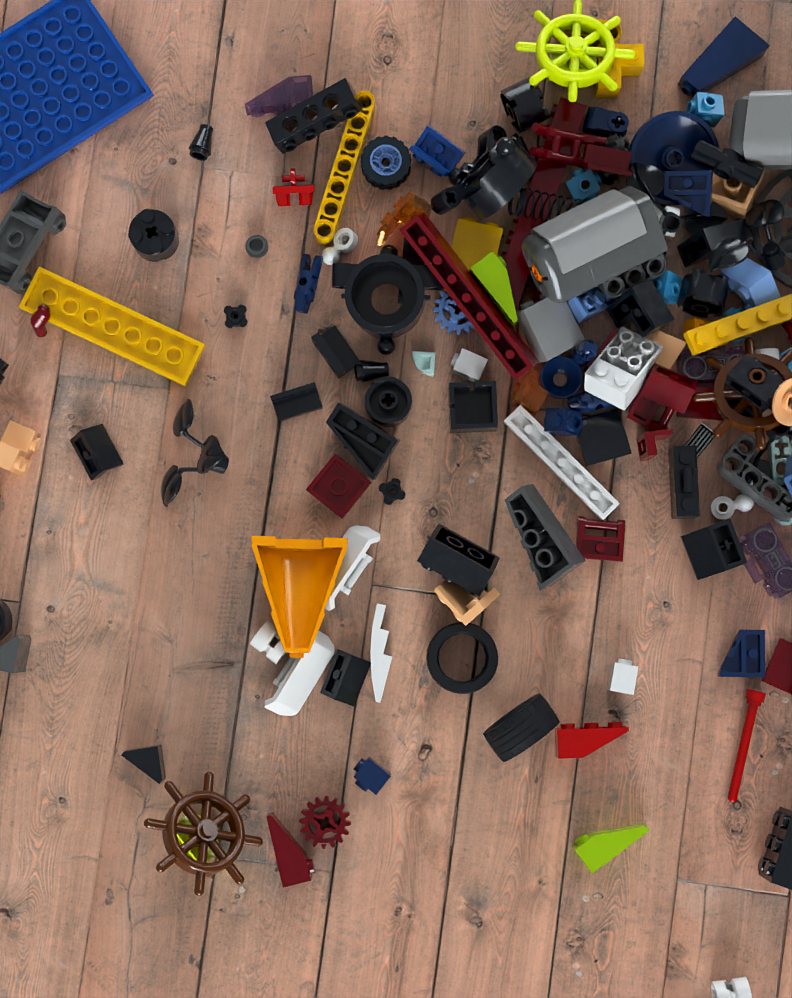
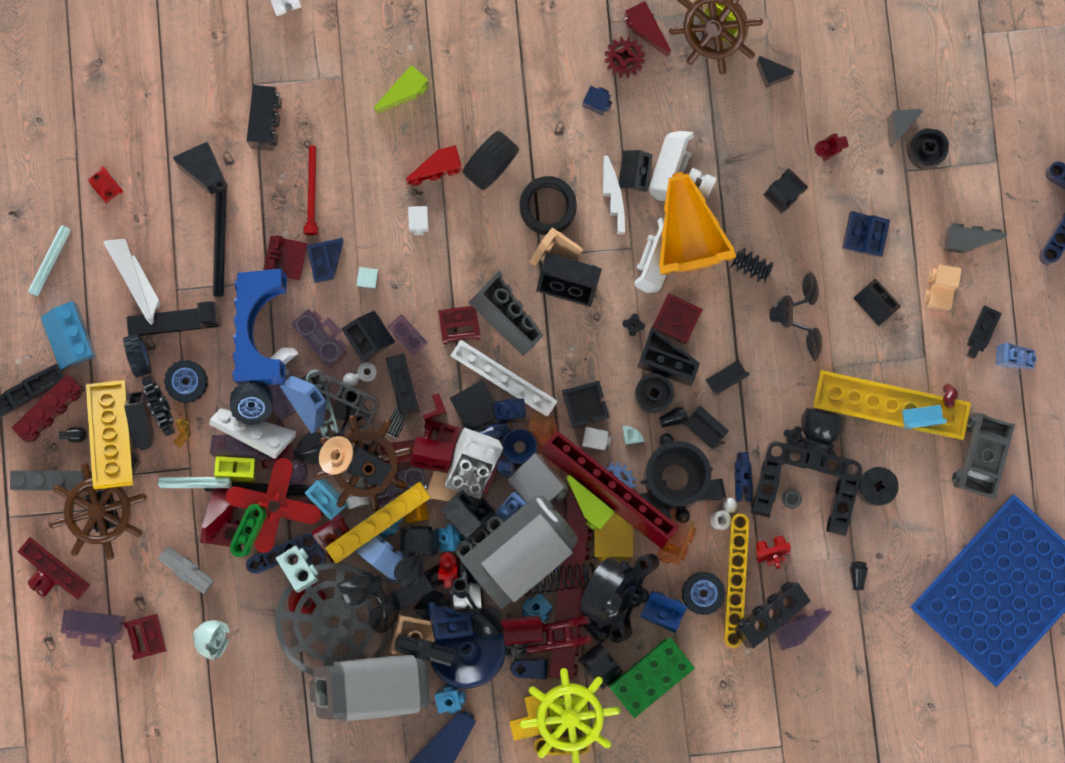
camera: 165 degrees right, 0 degrees up
none -> light aqua tile [356,267,378,289]
none -> clear purple brick [387,314,428,357]
none -> red hips [438,552,460,588]
none -> green brick [608,637,695,719]
none -> black piece [730,248,773,284]
none -> black piece [751,408,862,536]
none -> black brick [763,168,808,214]
none -> dark red hips [814,133,849,161]
none -> dark blue slope [842,211,890,257]
none -> medium azure panel [902,405,947,430]

